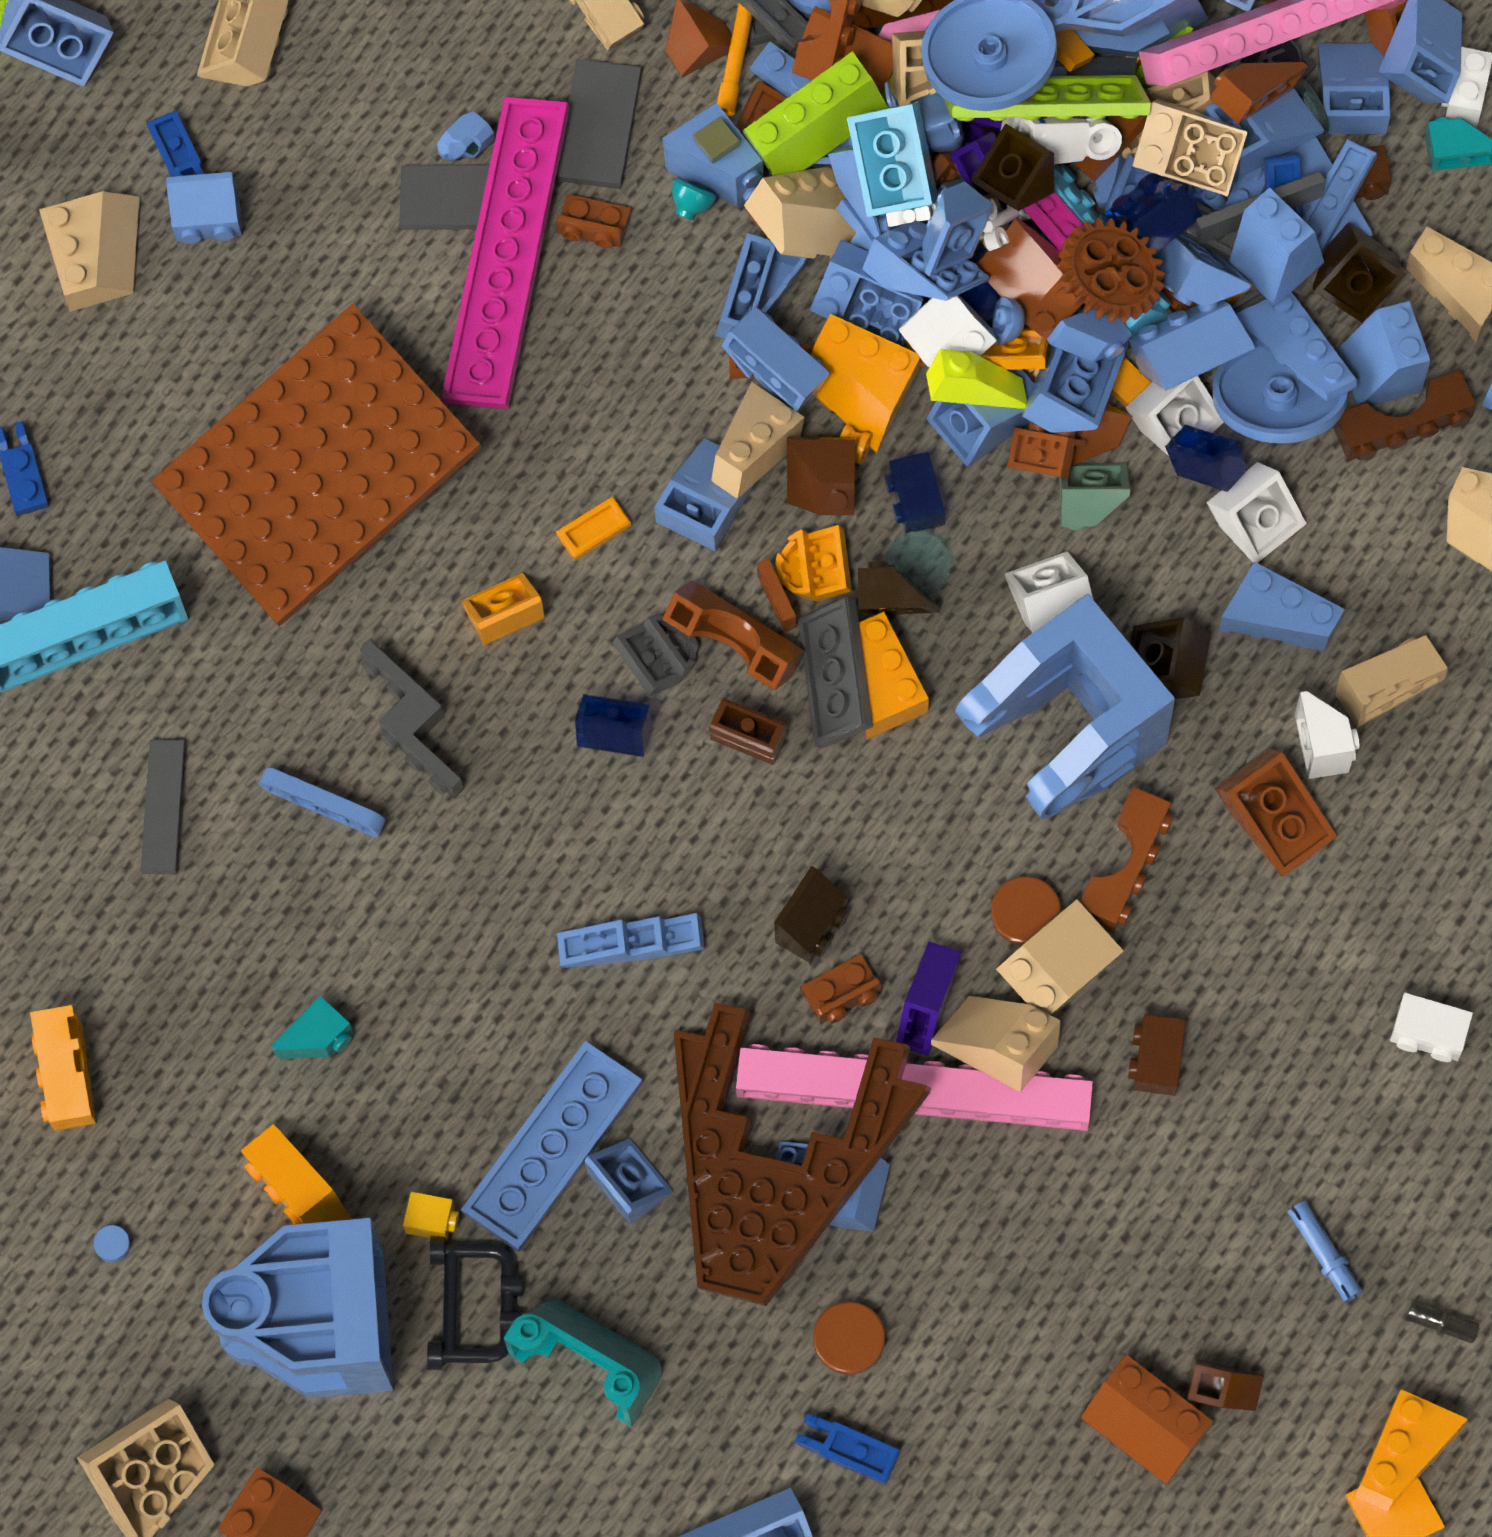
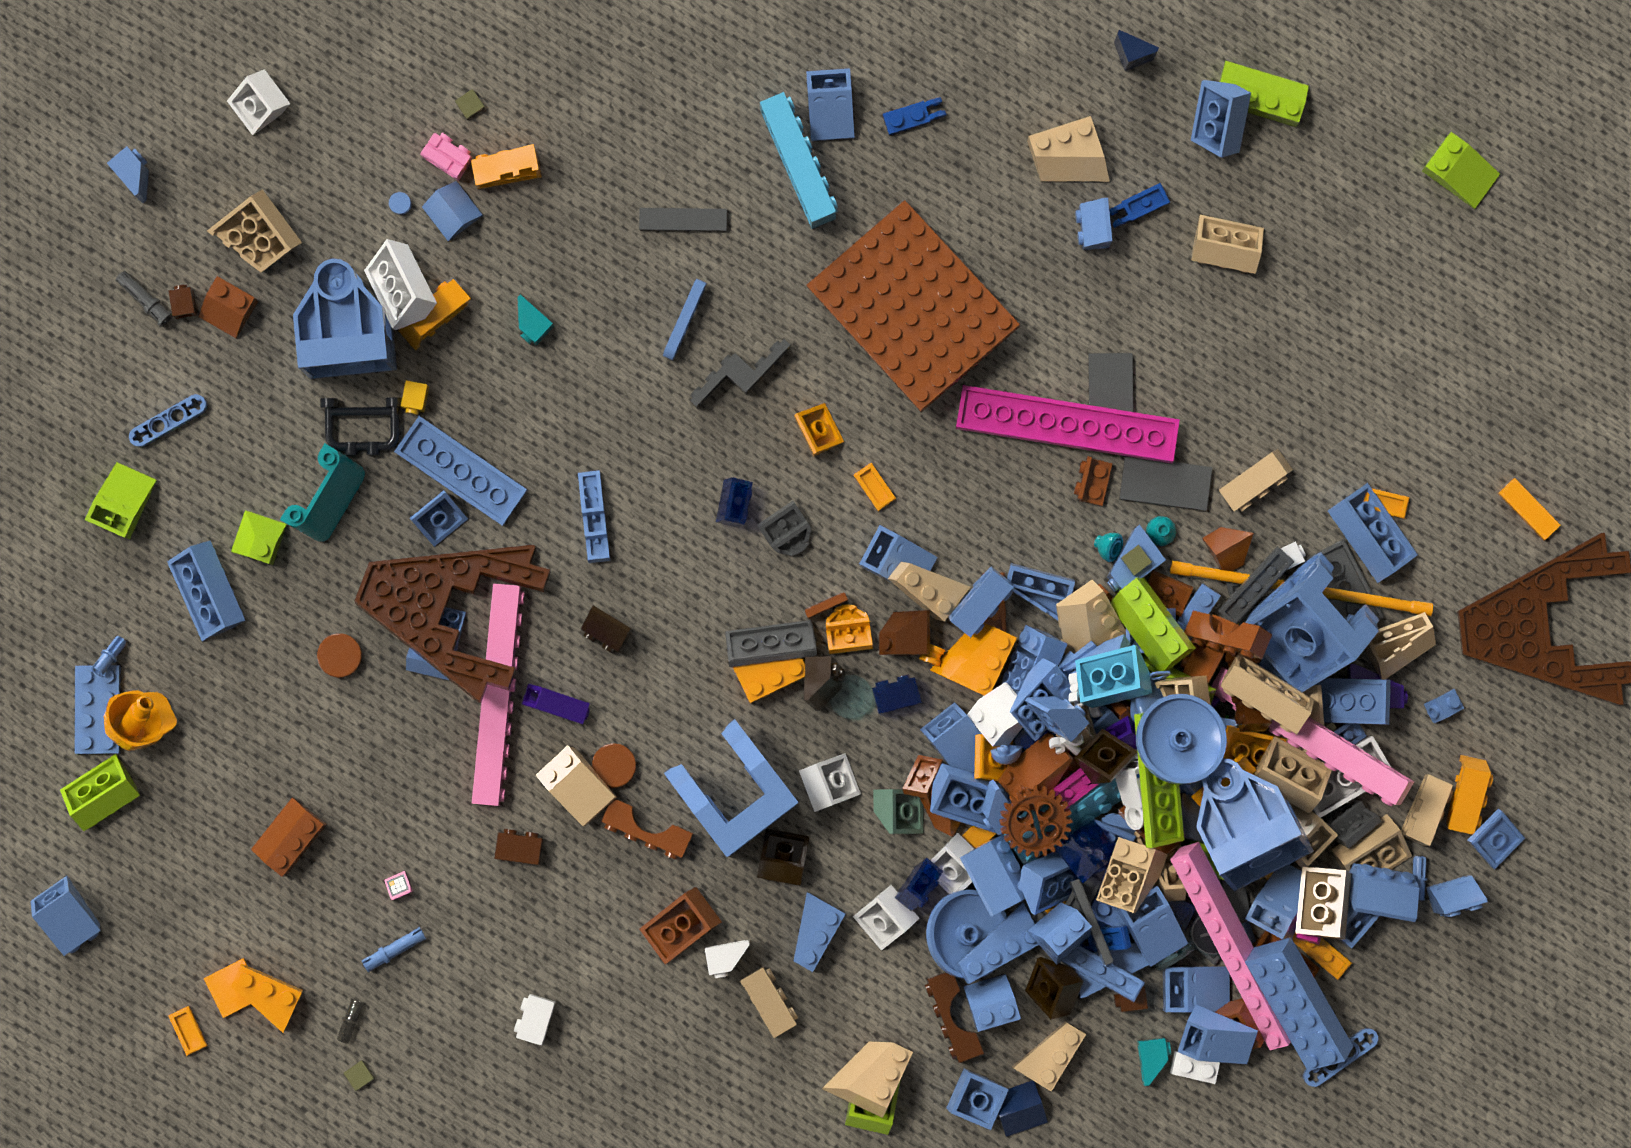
camera: 85 degrees right, 15 degrees up
medium blue rock [437,111,495,161] -> none
dark orange arch [662,580,805,690] -> none
reddish brown brick [709,698,787,765] -> none
blue hinge [794,1414,900,1486] -> none
dark orange bracket [800,954,882,1025] -> none
neon yellow slope [926,349,1027,409] -> none
tan slope [931,996,1061,1092] -> none
reddish brown slope [1185,1358,1264,1411] -> none
dark orange slope [1210,62,1308,124] -> none
none -> lime slope [231,510,287,566]
none -> white slope [364,239,437,330]
none -> slope [384,871,413,900]
none -> bright pink brick [420,133,473,181]
none -> medium blue slope [422,181,483,241]
none -> teal brick [1146,516,1176,546]

